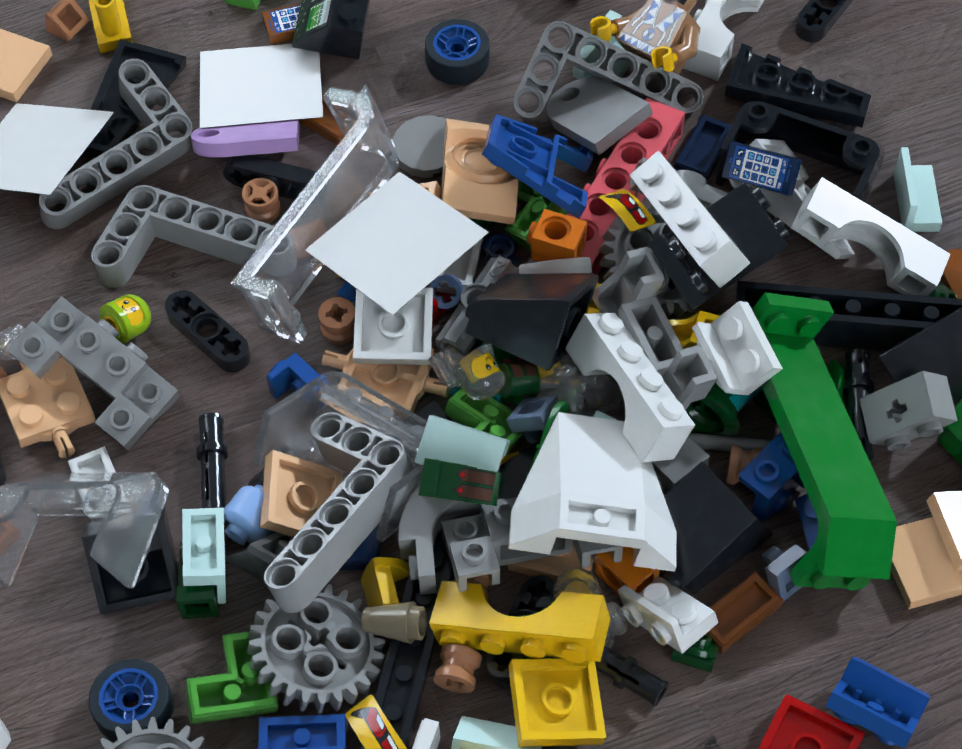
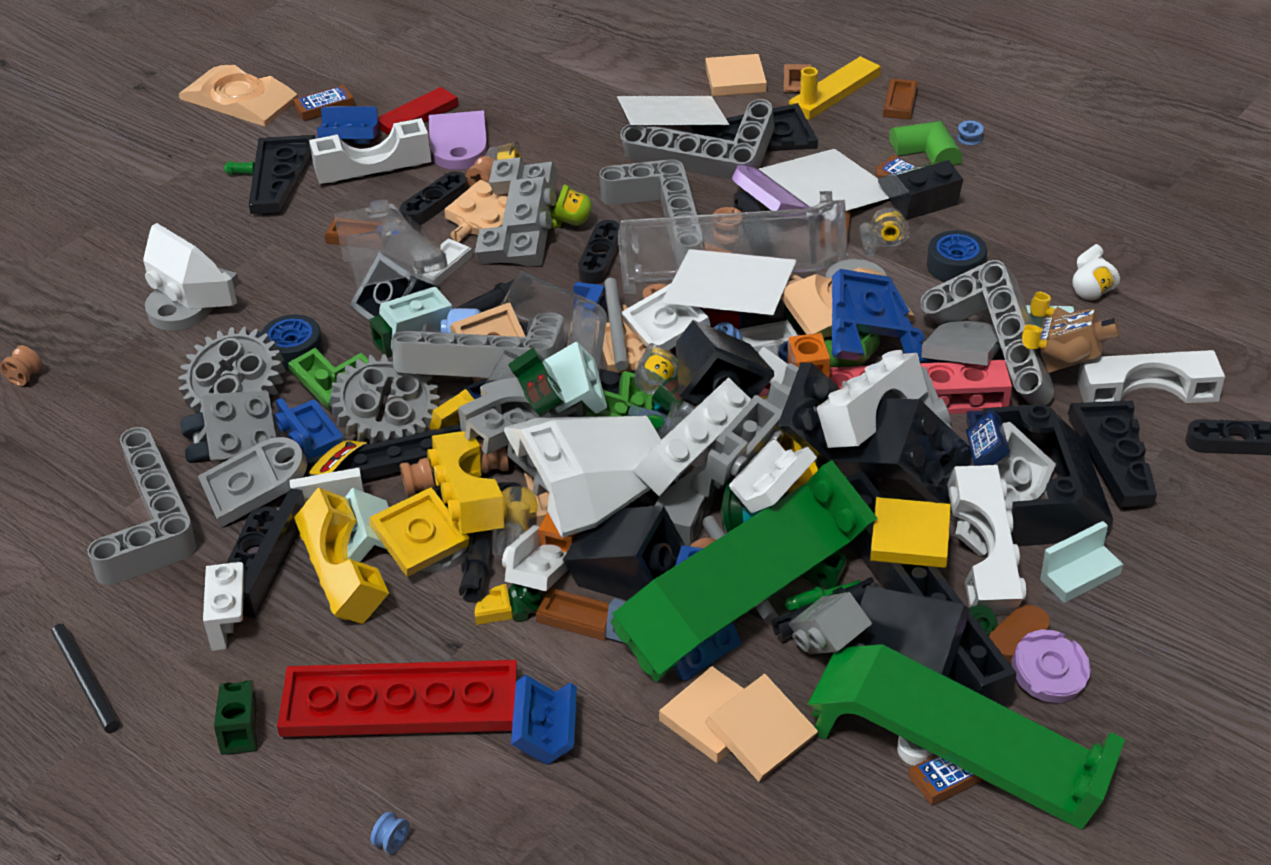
camera: 60 degrees right, 15 degrees down
dark tan cone [362,601,427,644] -> none
none -> yellow tile [474,584,513,625]
none -> light grey bar [604,278,628,371]
none -> clear piece [859,207,910,257]
none -> yellow tile [870,497,951,568]

